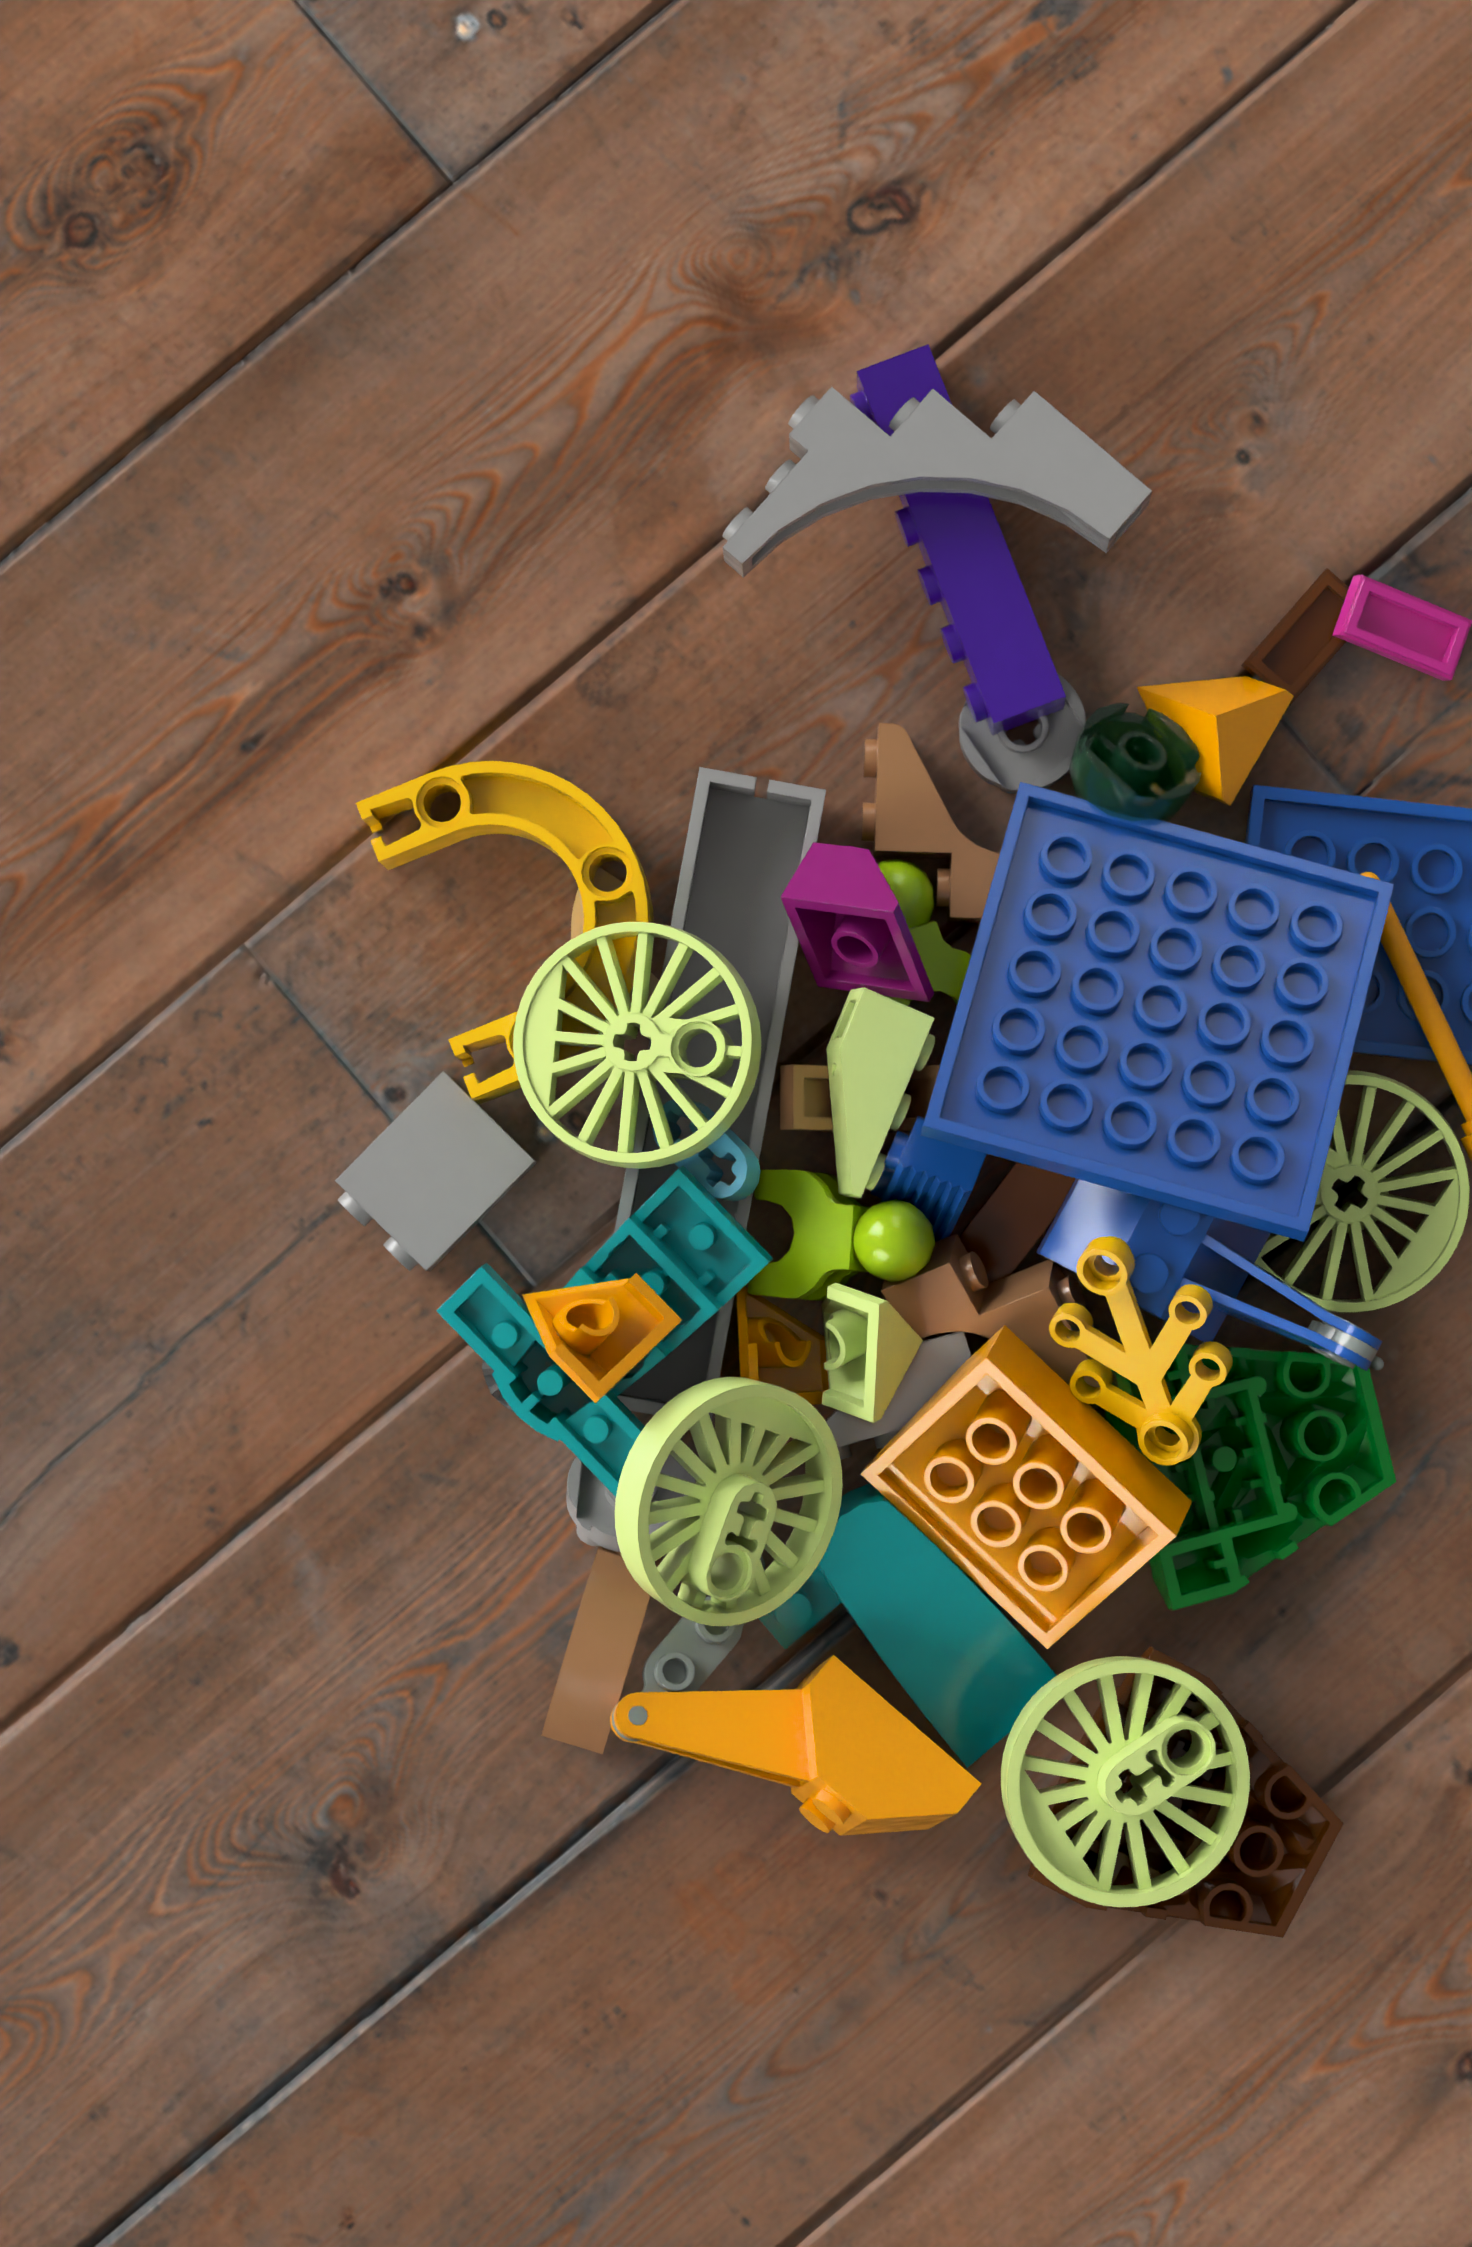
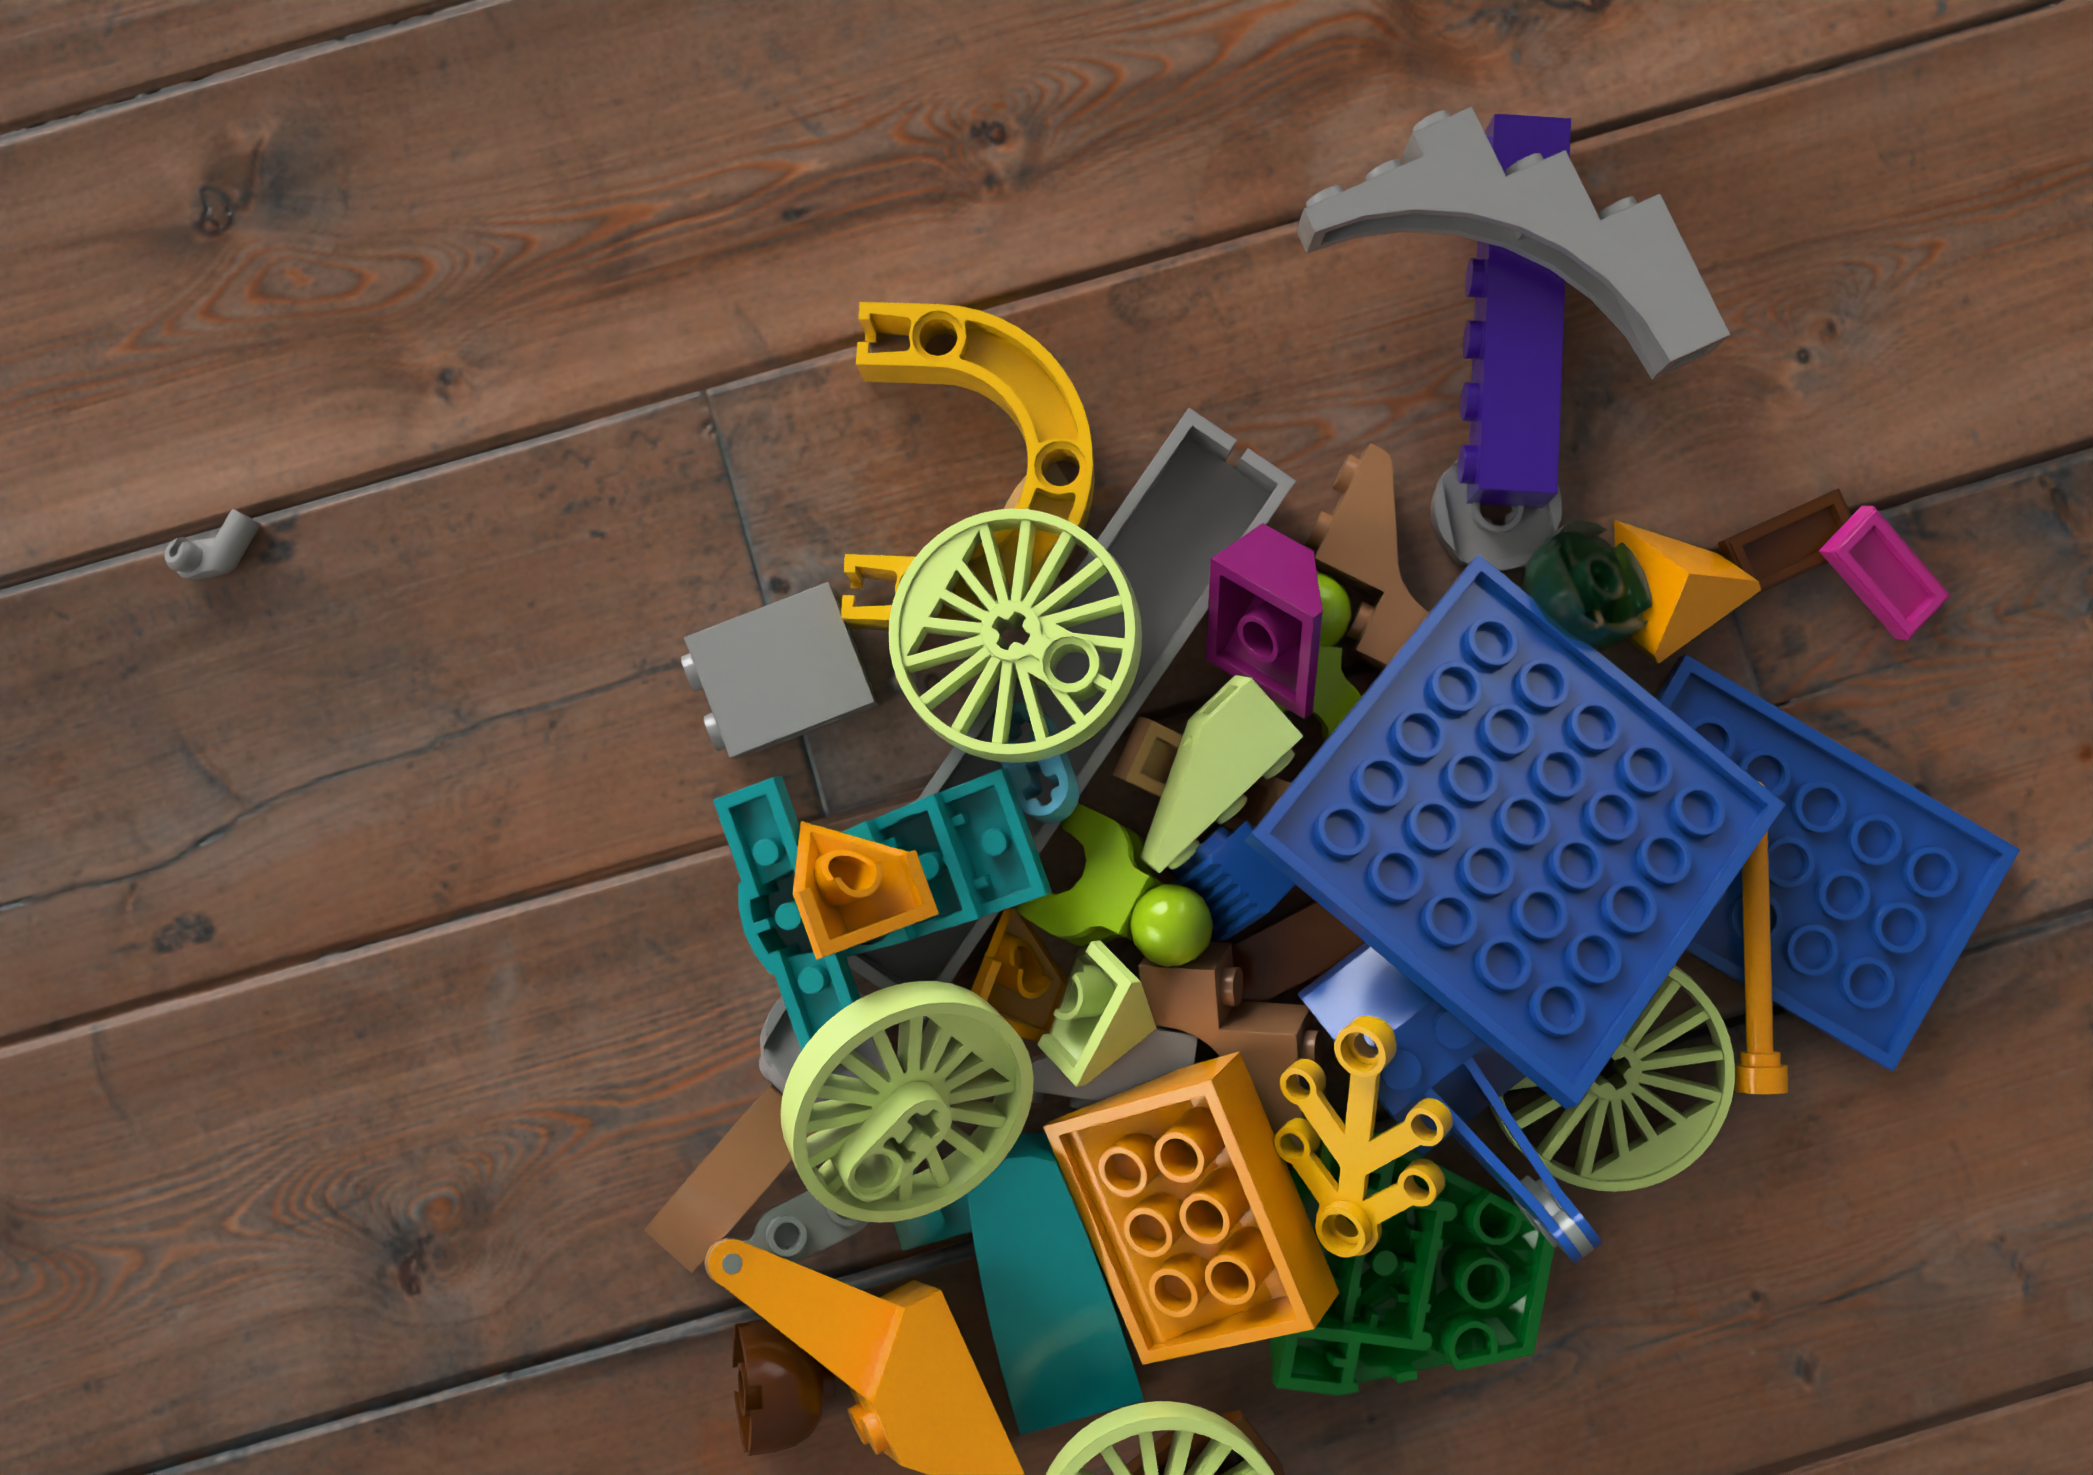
camera: 25 degrees right, 0 degrees up
none -> reddish brown cylinder [732,1320,835,1456]

